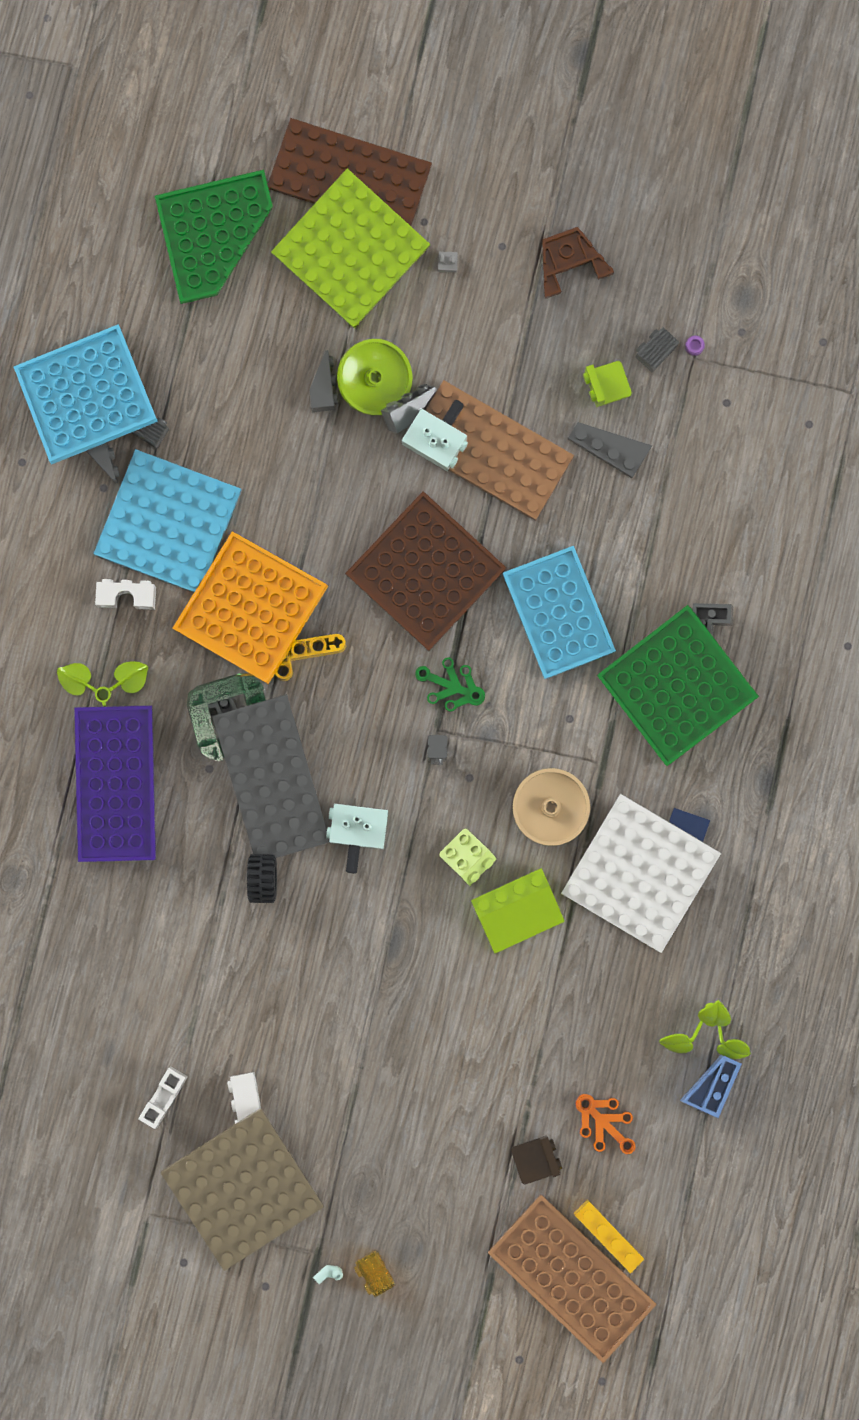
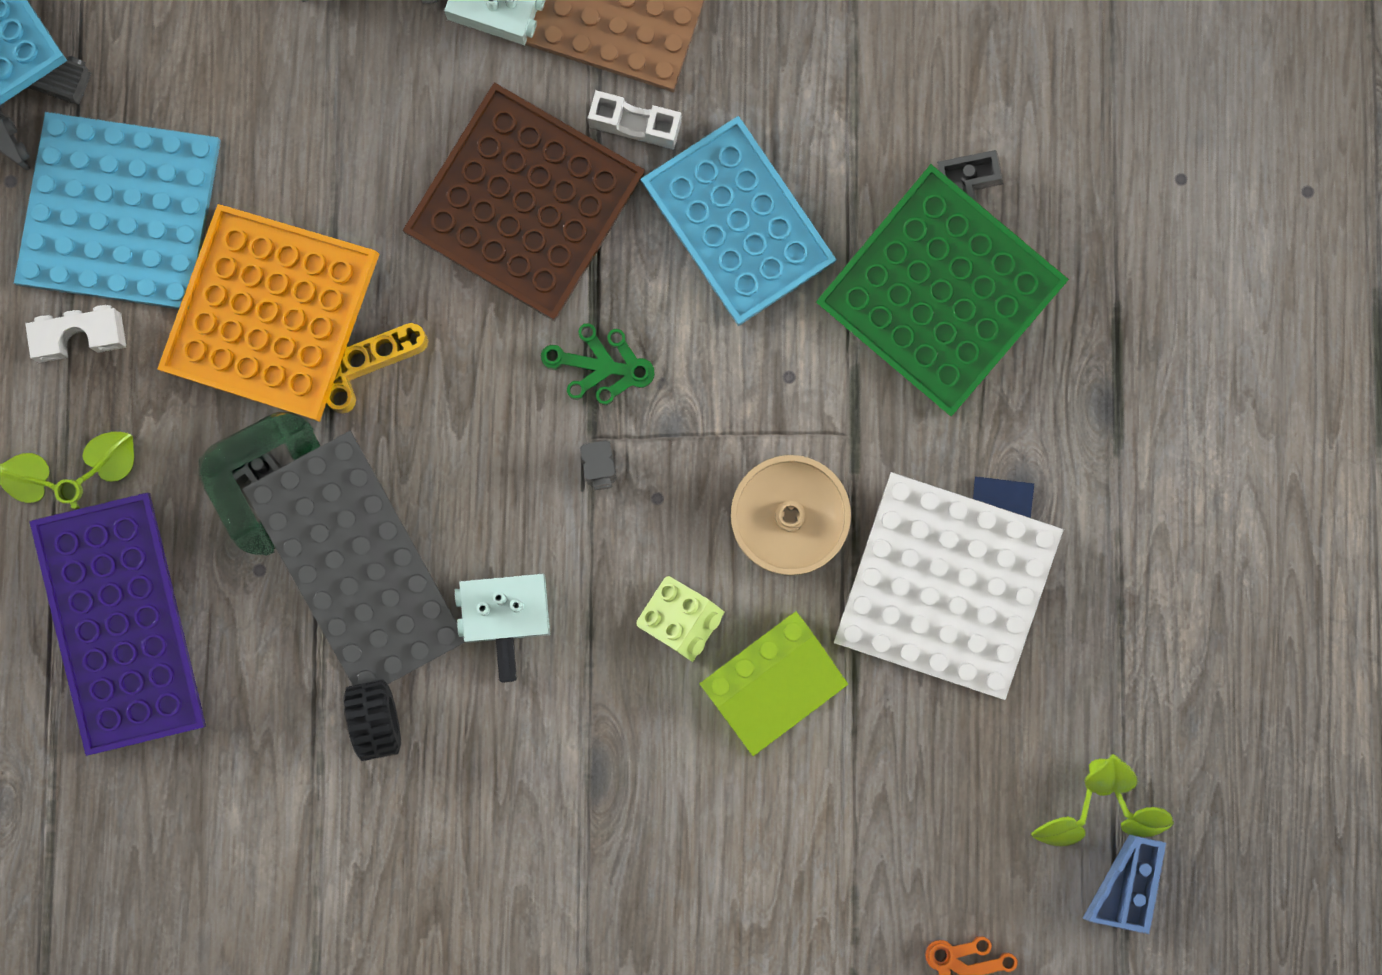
camera: 15 degrees left, 0 degrees up
none -> white arch [588,90,681,150]

